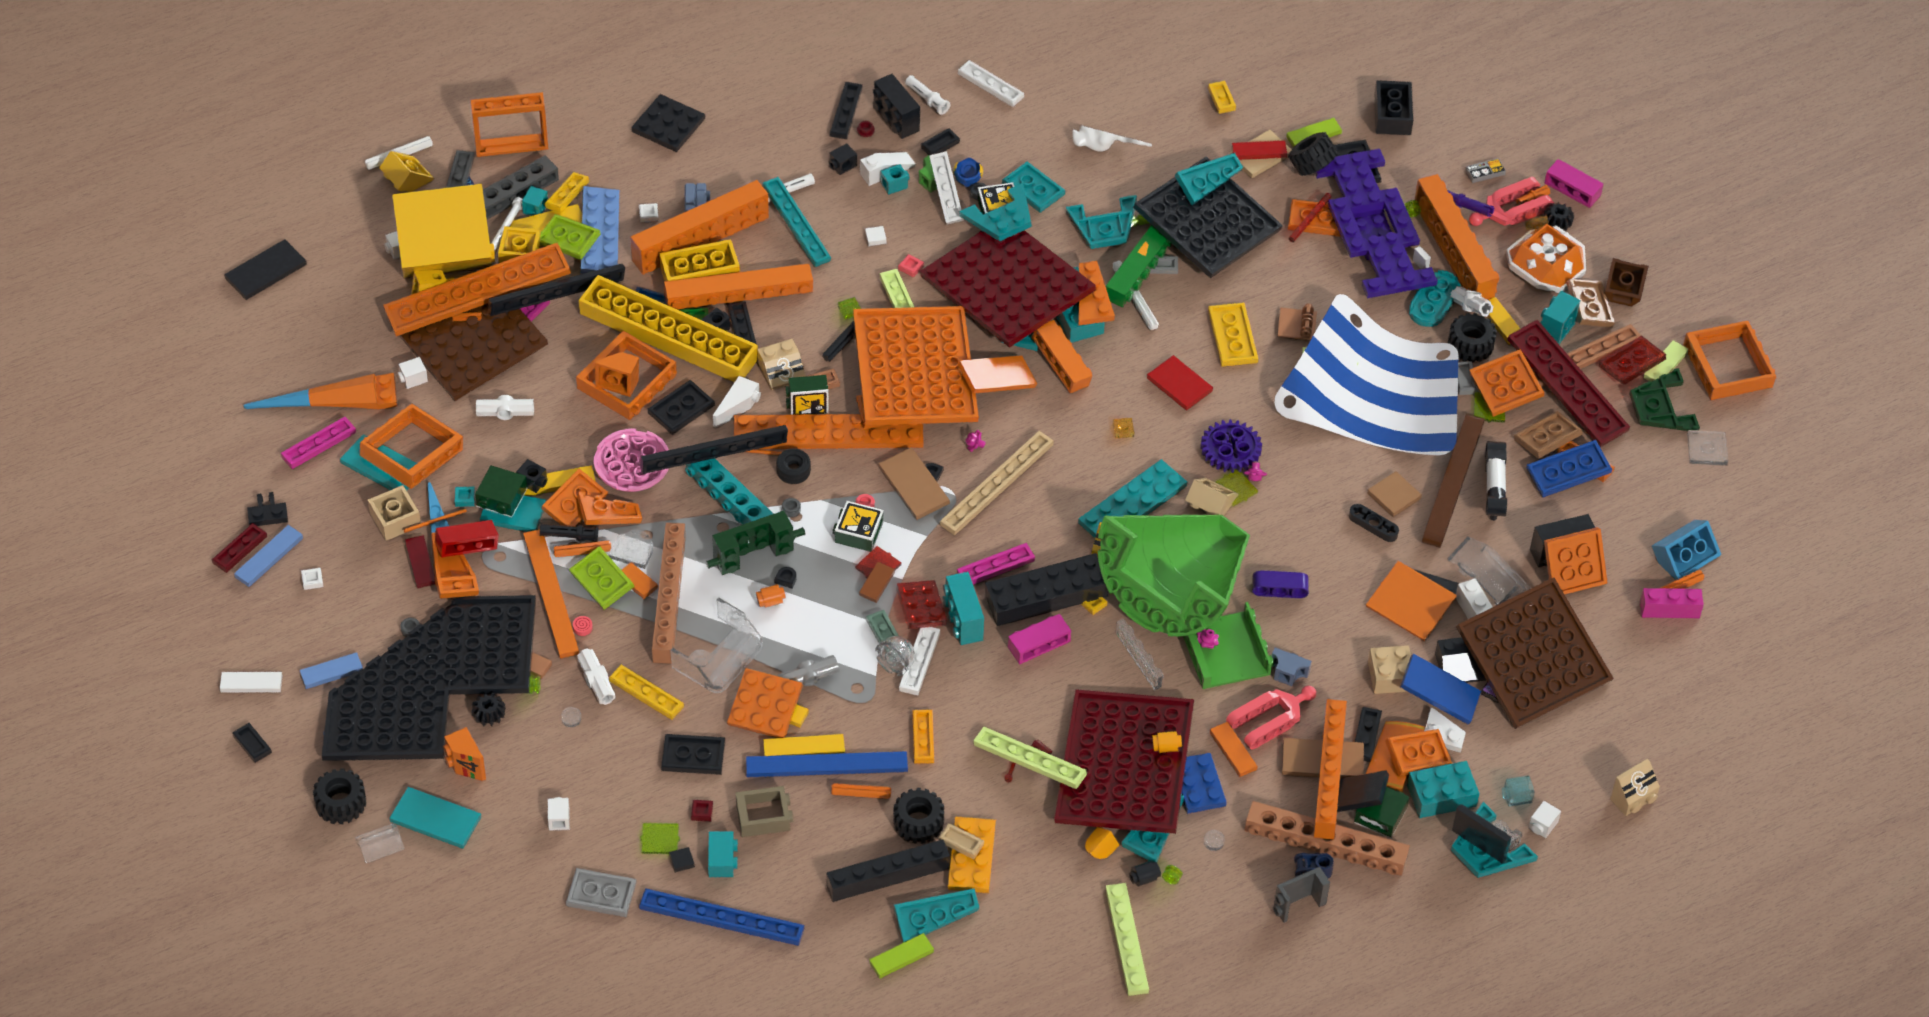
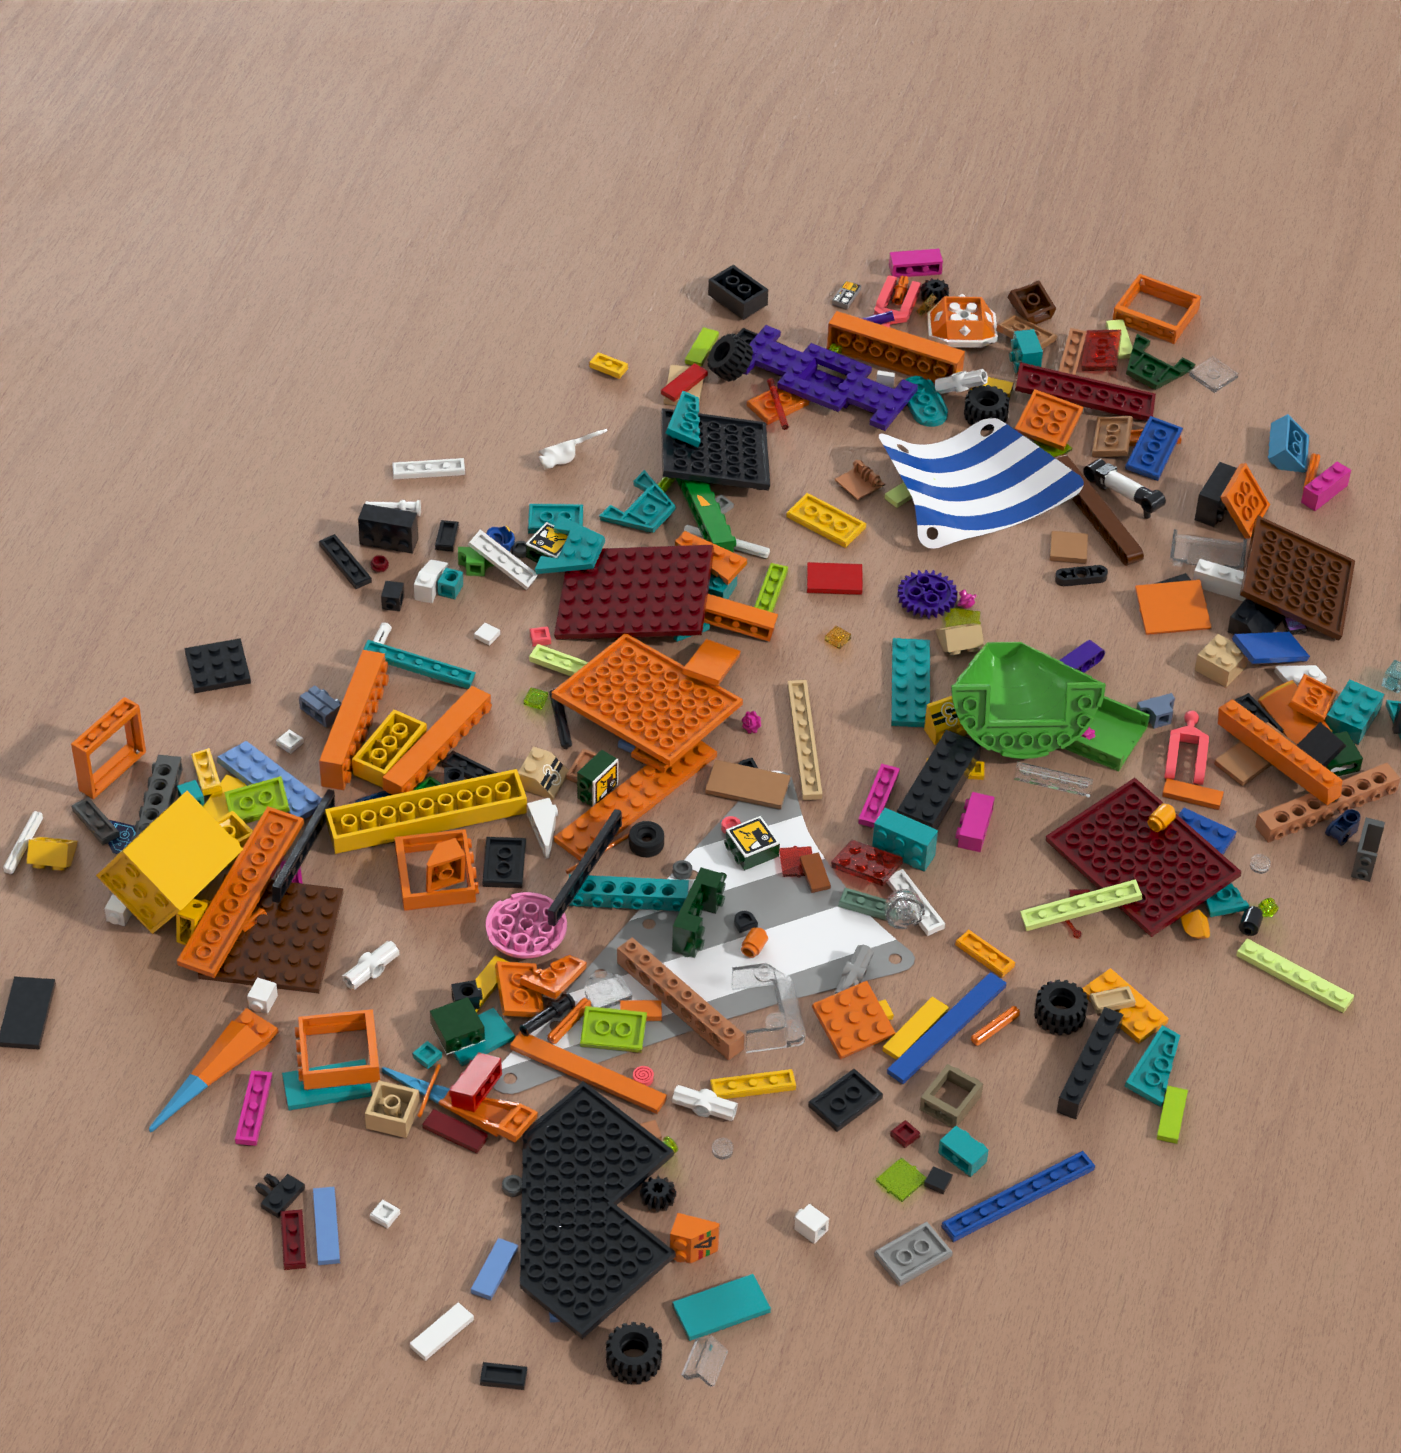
camera: 45 degrees left, 5 degrees down
none -> lime tile [754,563,788,613]

